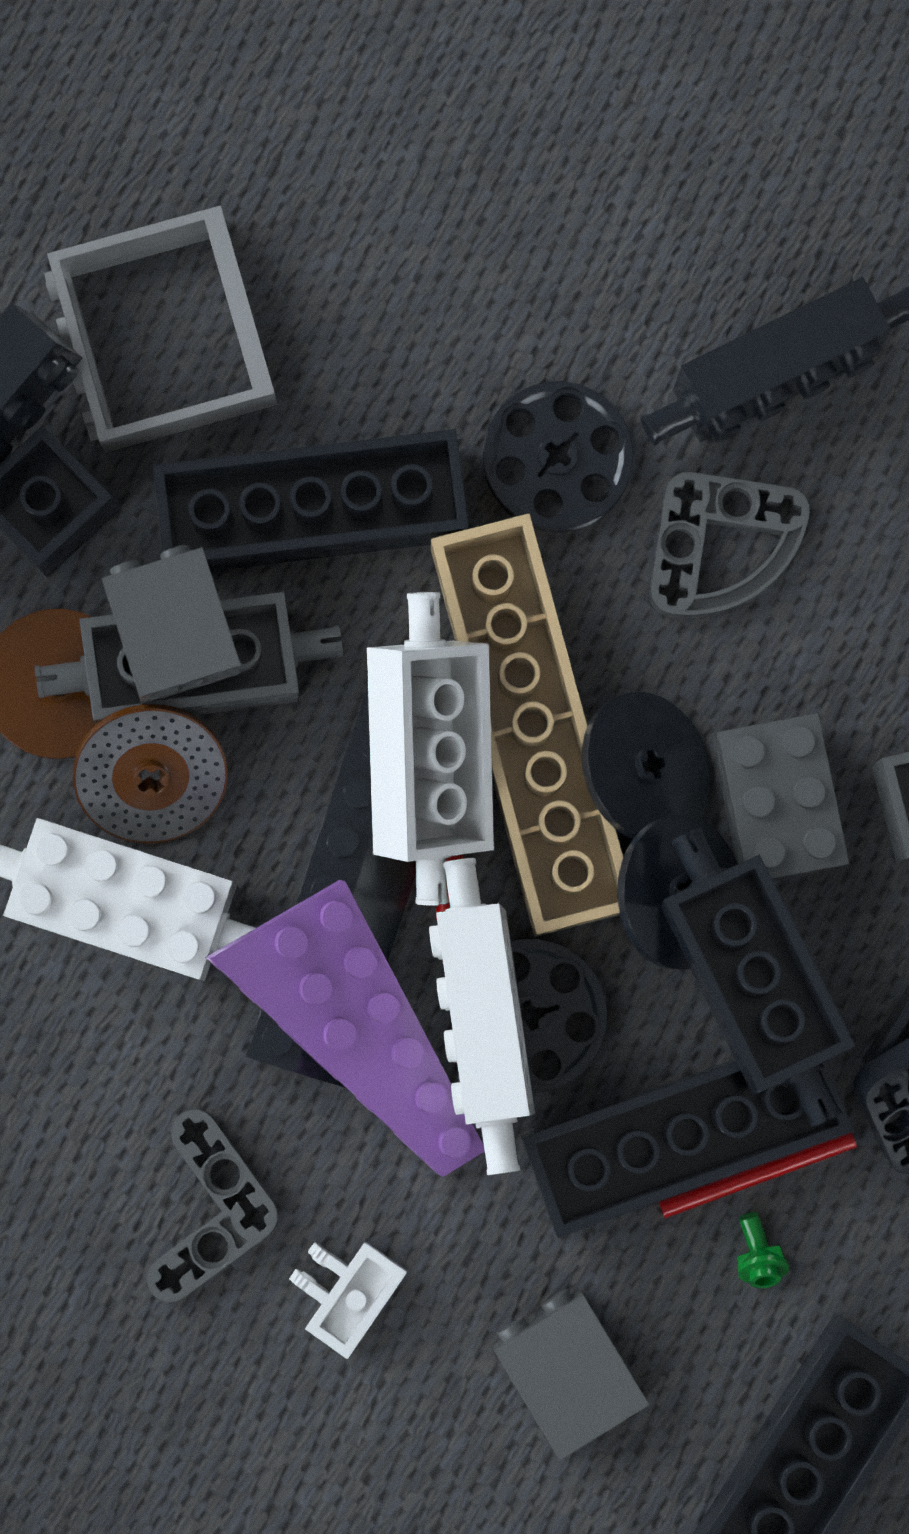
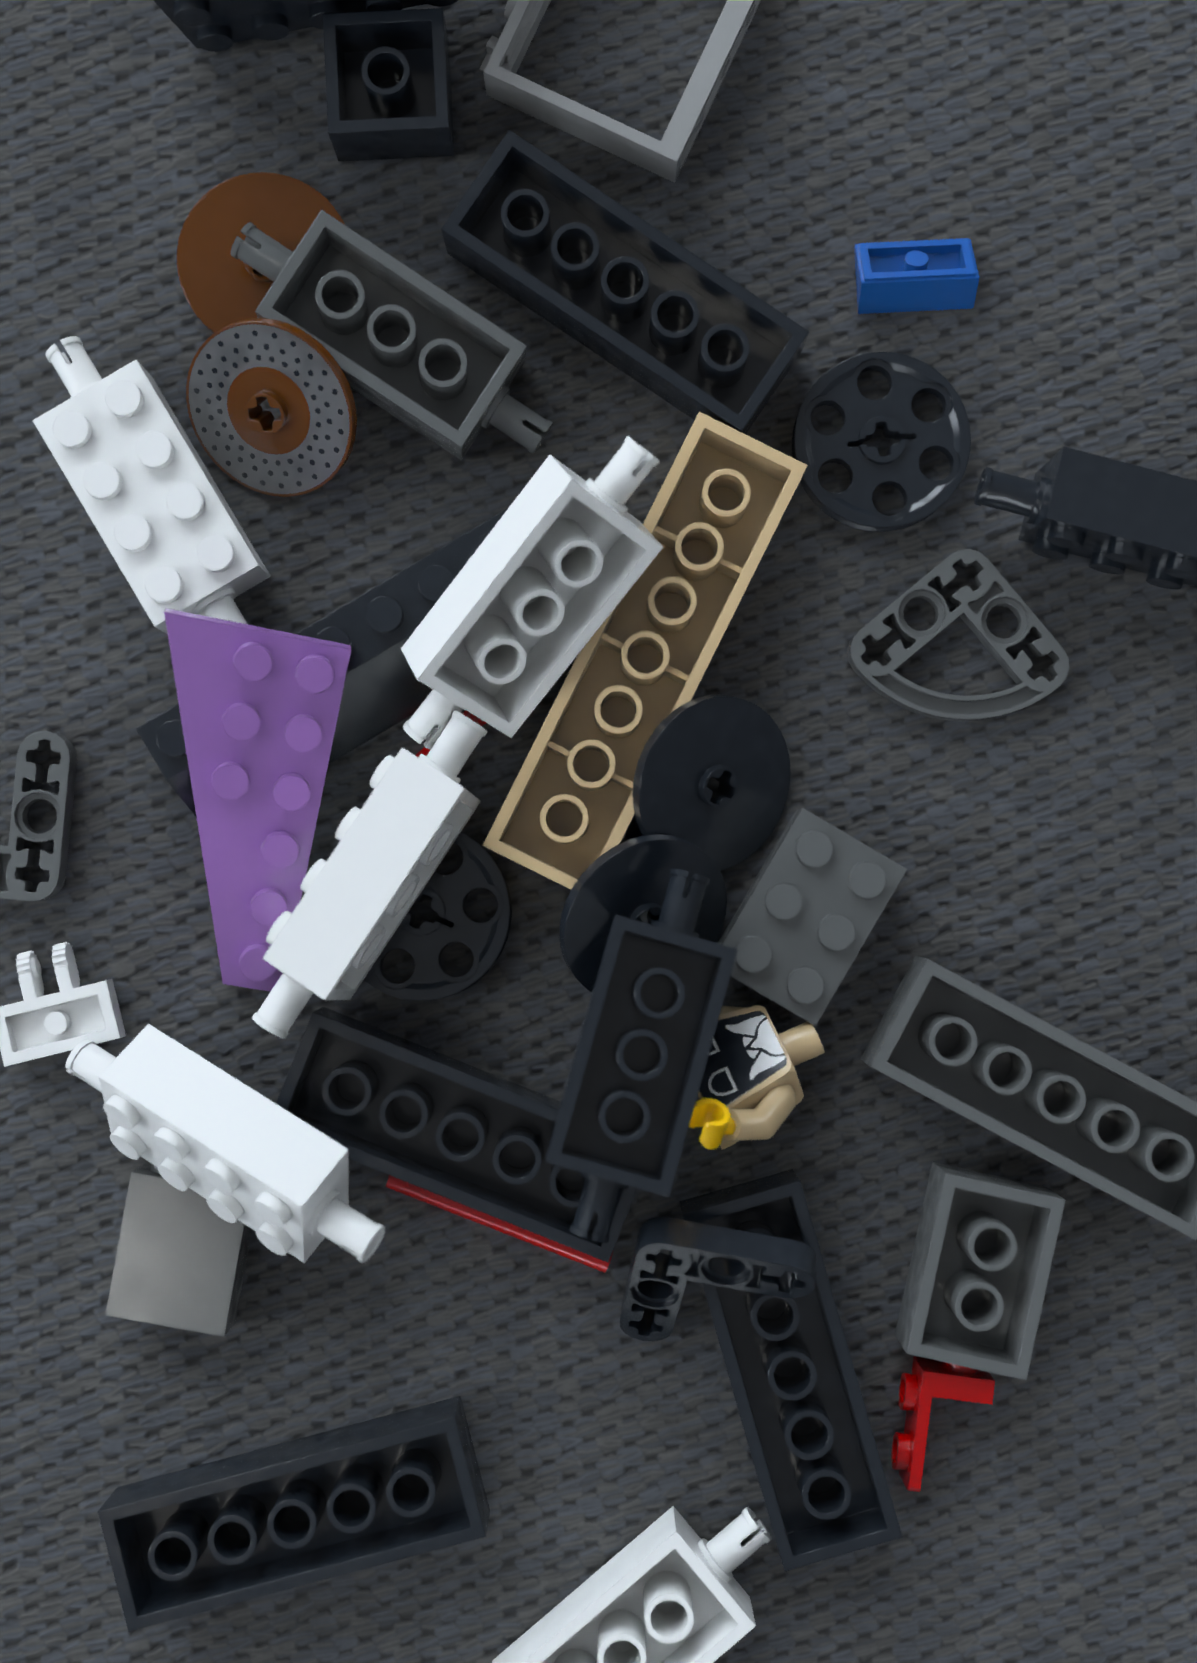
camera: 45 degrees right, 5 degrees up
dark grey brick [102,545,241,705] -> none
green plate [737,1212,789,1289] -> none
none -> white brick [65,1024,385,1263]
none -> torso [689,1005,825,1150]
none -> blue slope [854,238,979,314]

